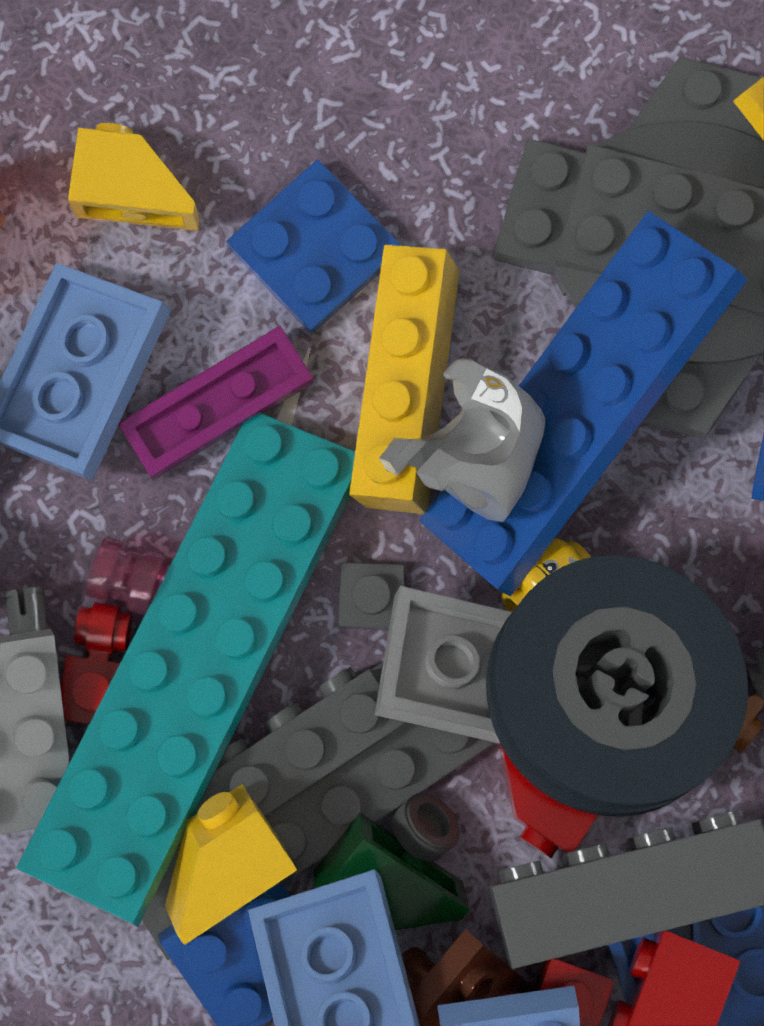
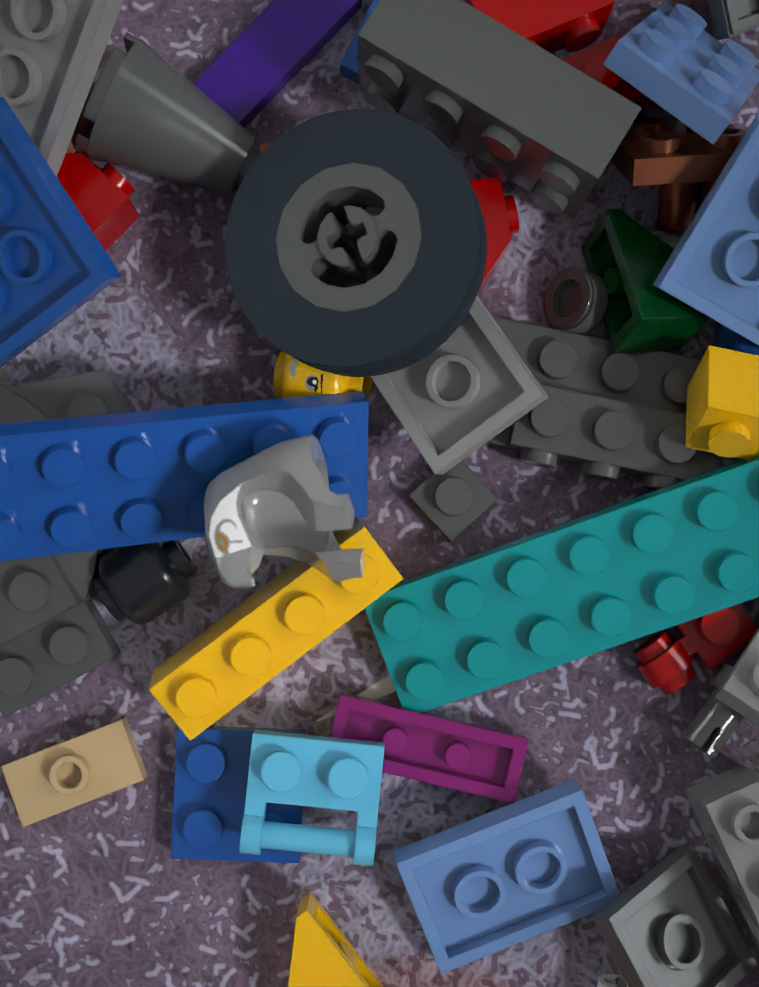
camera: 140 degrees left, 5 degrees up
clear pink wheel [86,536,168,616] -> none
none -> tan plate [1,717,148,827]
none -> black head [93,540,195,625]
none -> medium azure plate [240,730,385,866]

